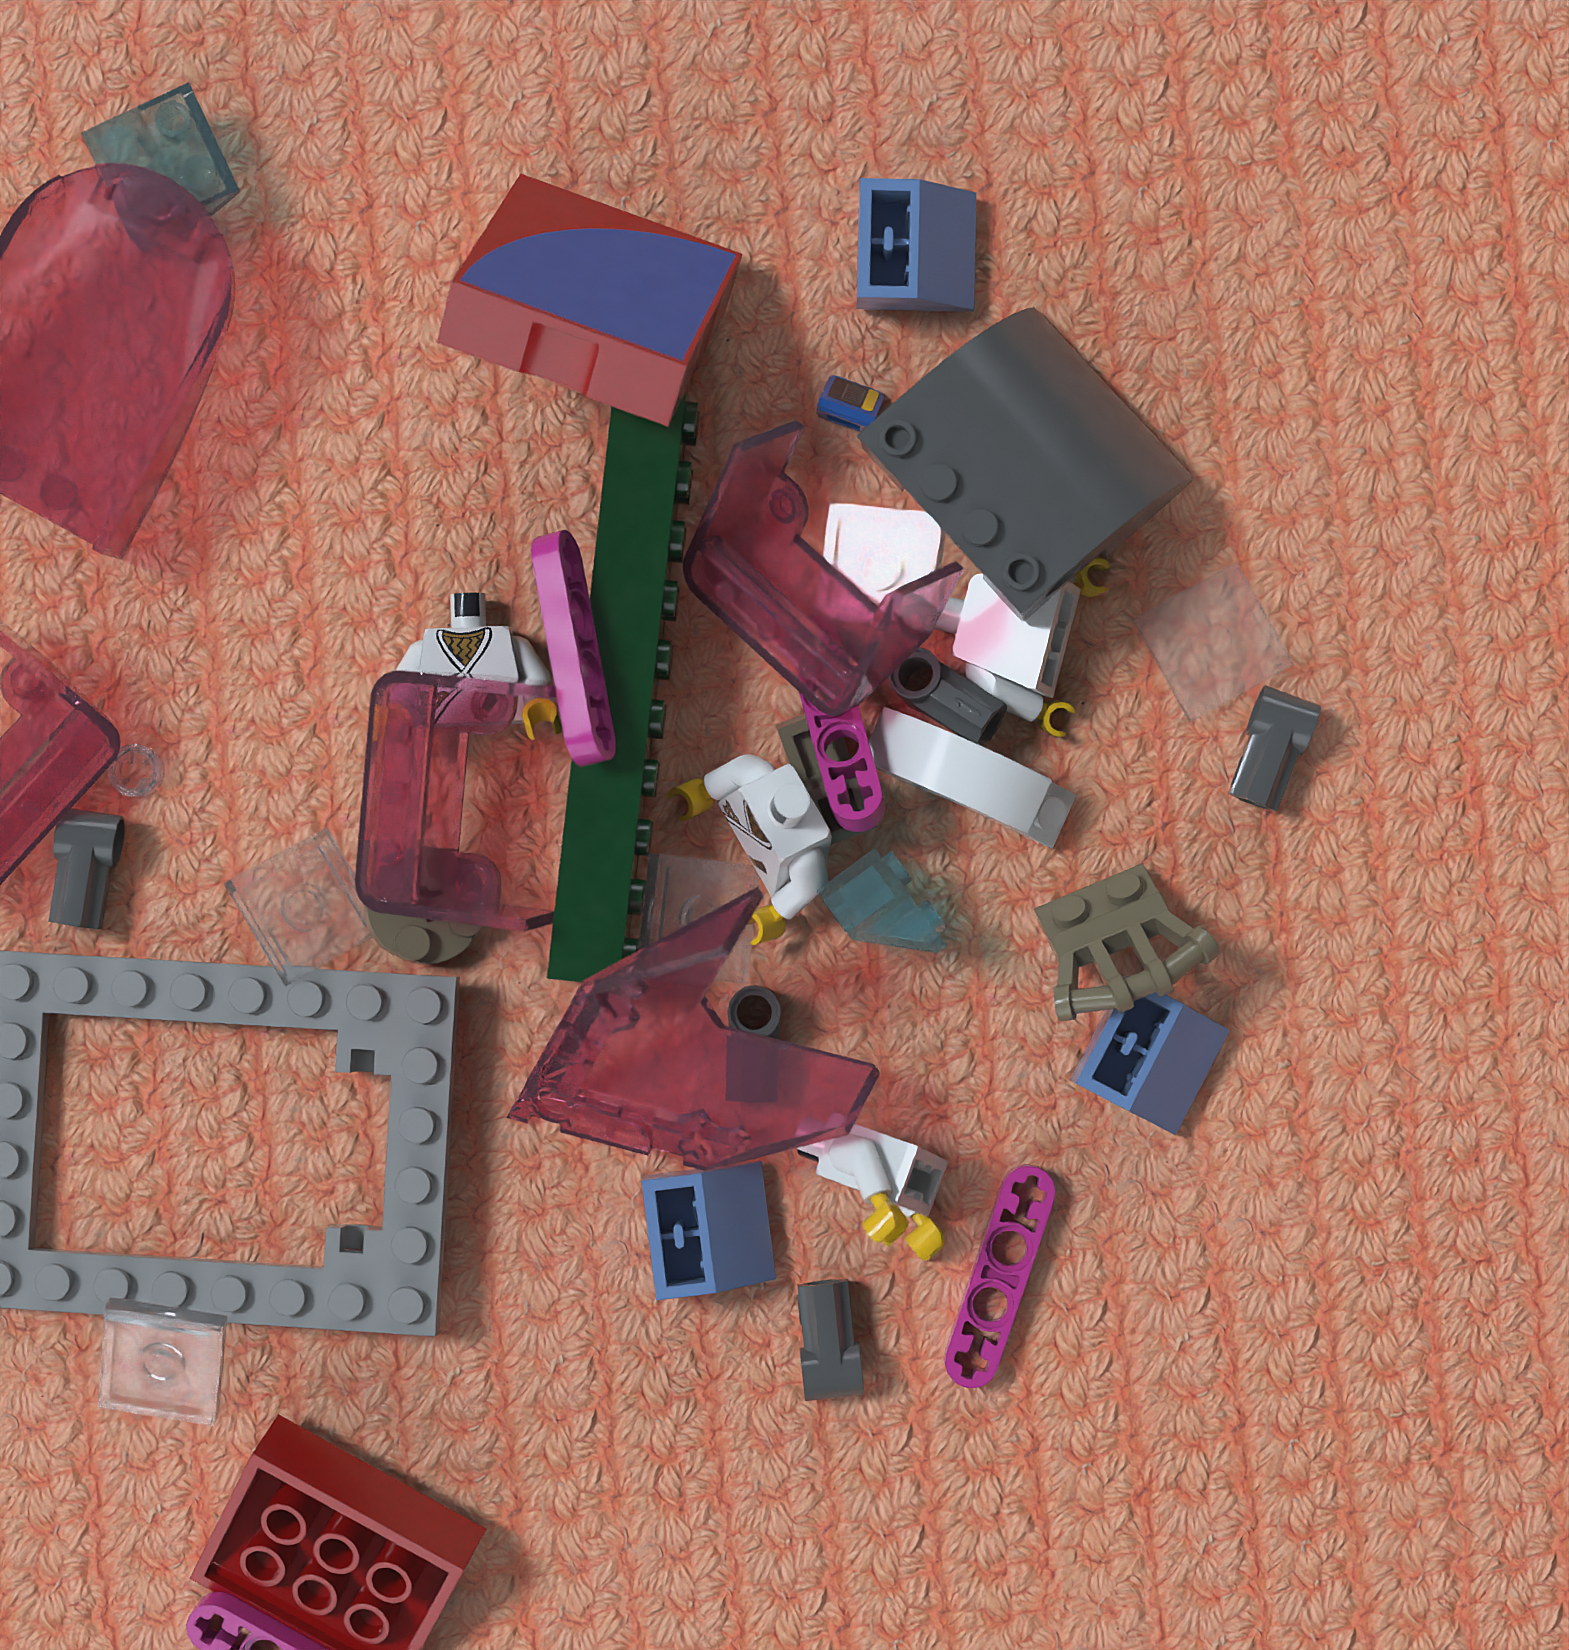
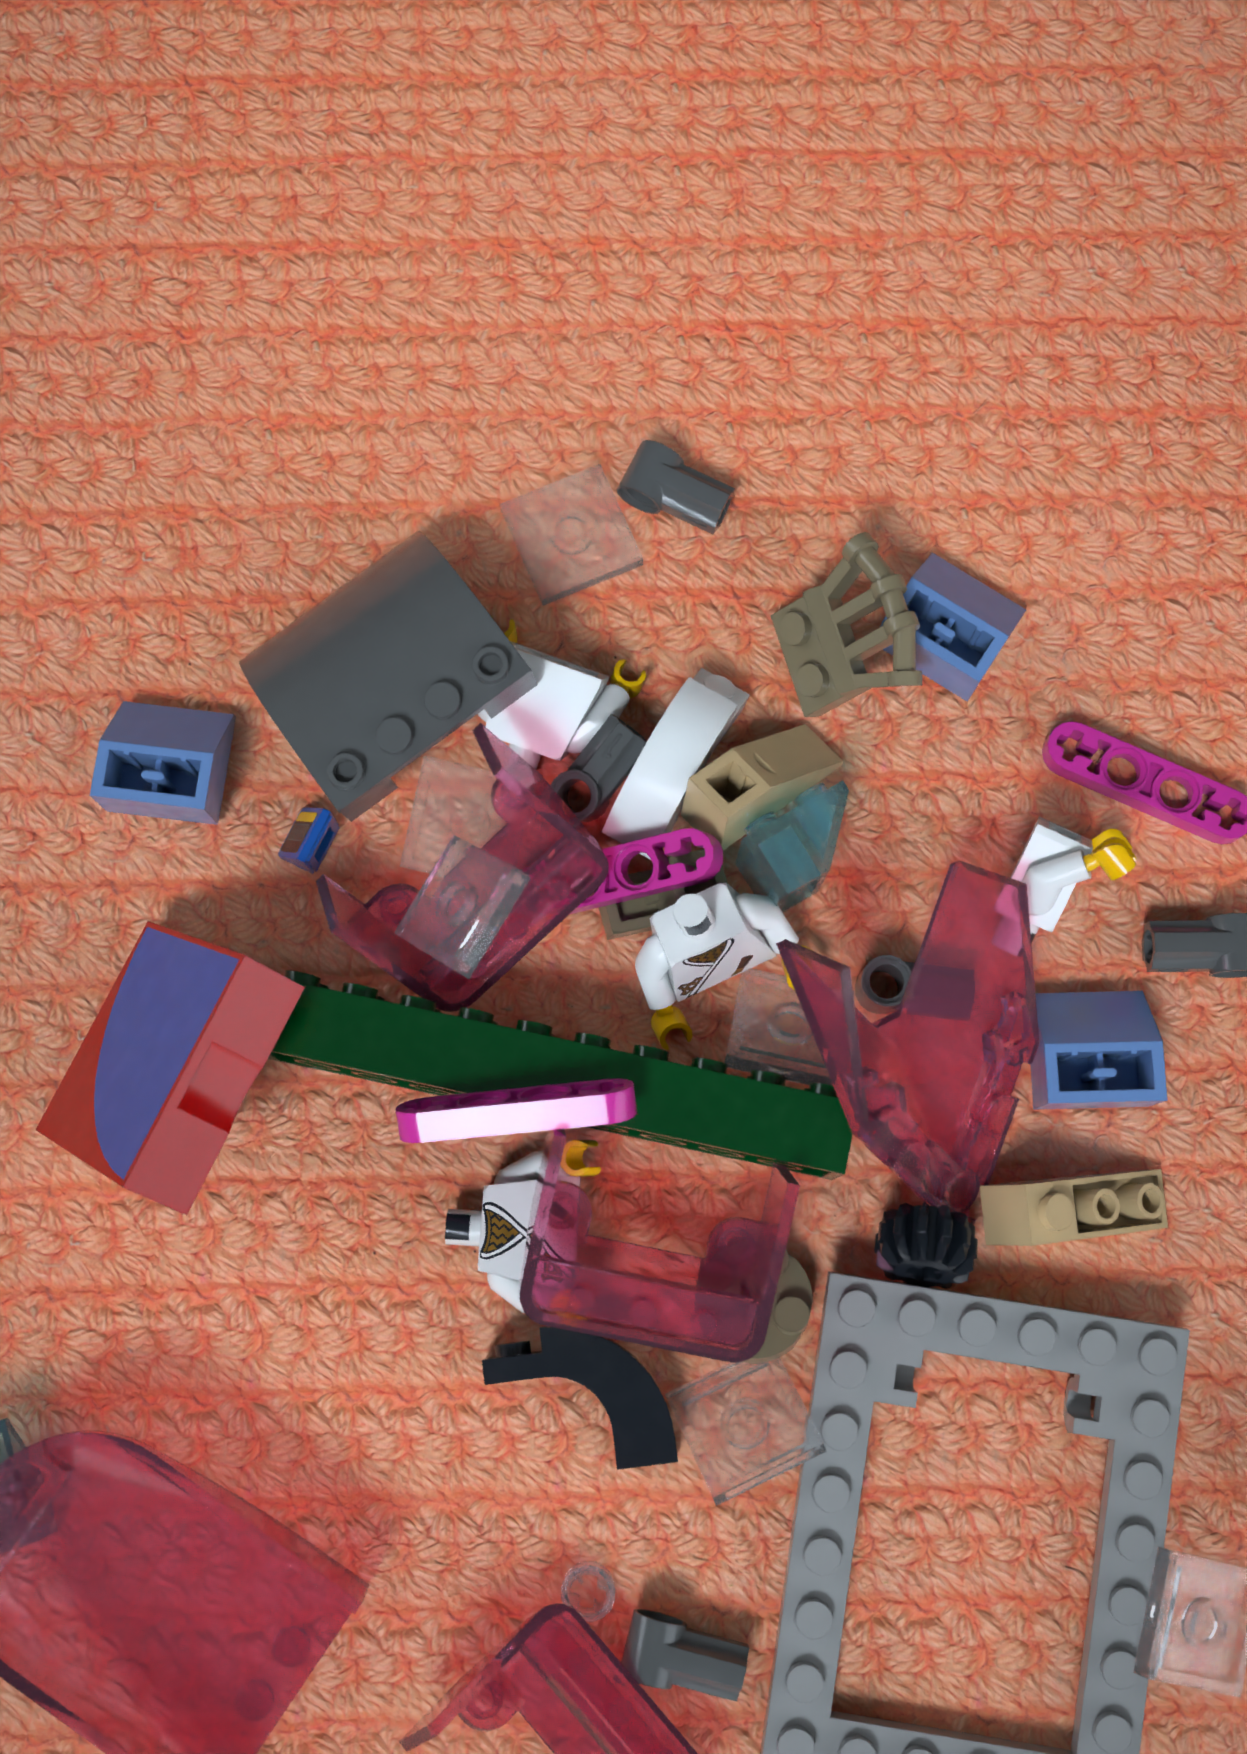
camera: 85 degrees left, 10 degrees down
none -> clear tile [394,835,531,979]
none -> black arch [482,1325,678,1470]
none -> tan slope [681,724,843,850]
none -> black gear [874,1202,978,1289]
none -> tan slope [980,1169,1168,1246]

